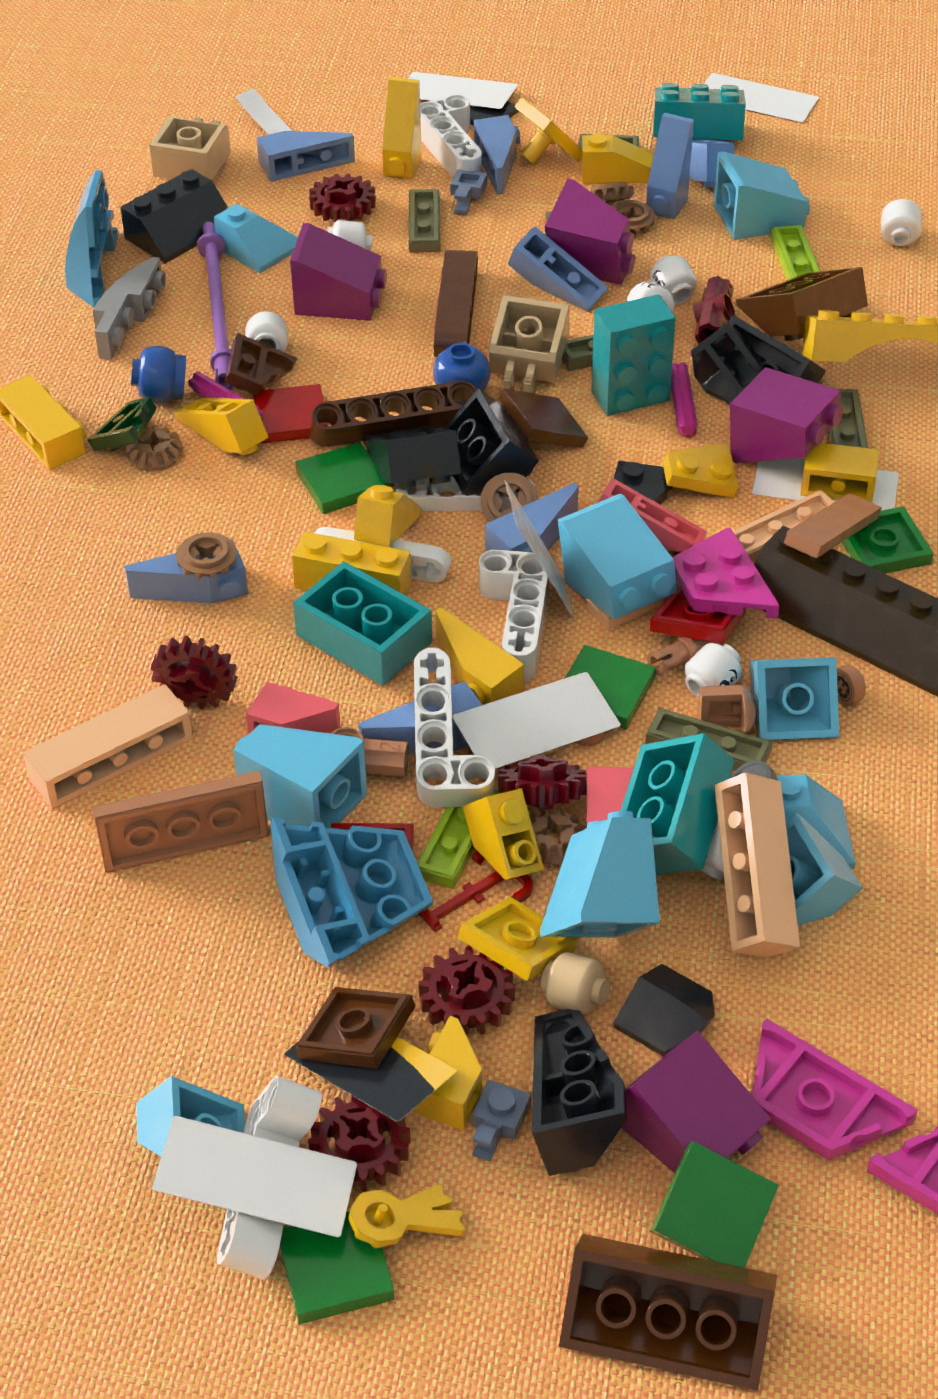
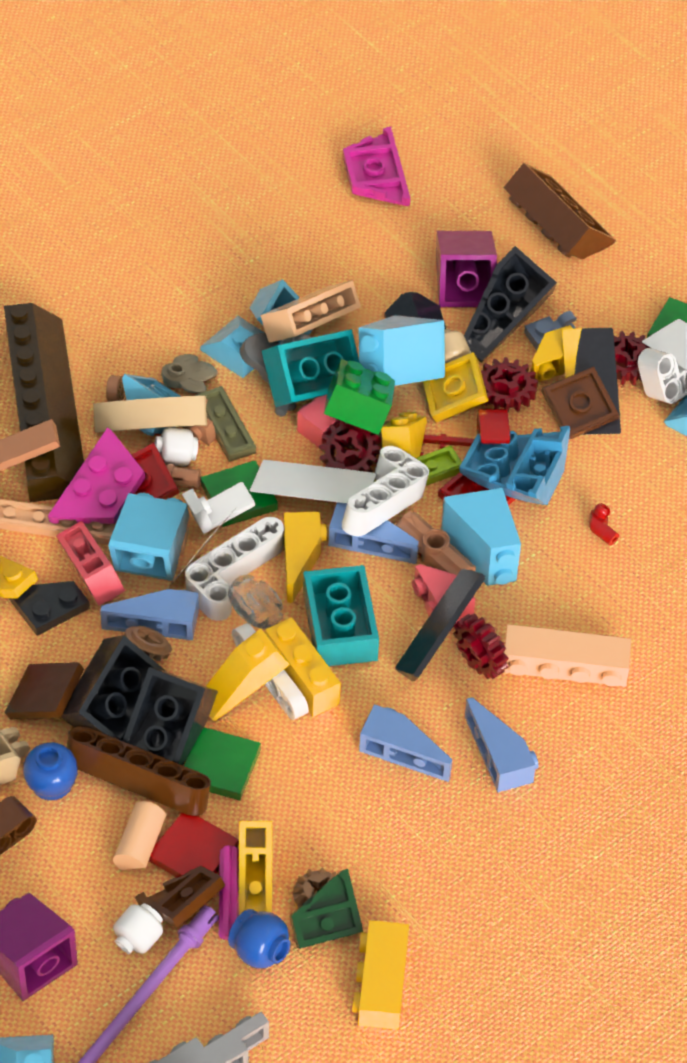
camera: 140 degrees left, 5 degrees up
nougat tile [92,771,269,872] -> none
medium nougat gear [176,533,237,580] -> none
yellow piece [348,1184,465,1248] -> none
green tile [649,1141,779,1268] -> none
dark pink wing [752,1018,918,1160] -> none
none -> tan slope [93,396,207,433]
none -> light nougat brick [113,801,167,870]
none -> dark tan plate [161,354,218,393]
none -> white bracket [182,482,255,534]
none -> clear tile [228,575,284,630]
none -> green brick [324,359,395,435]
none -> black slope [395,569,485,682]
none -> medium blue slope [465,697,538,792]
none -> red panel [477,409,510,444]
none -> red arm [589,503,619,546]

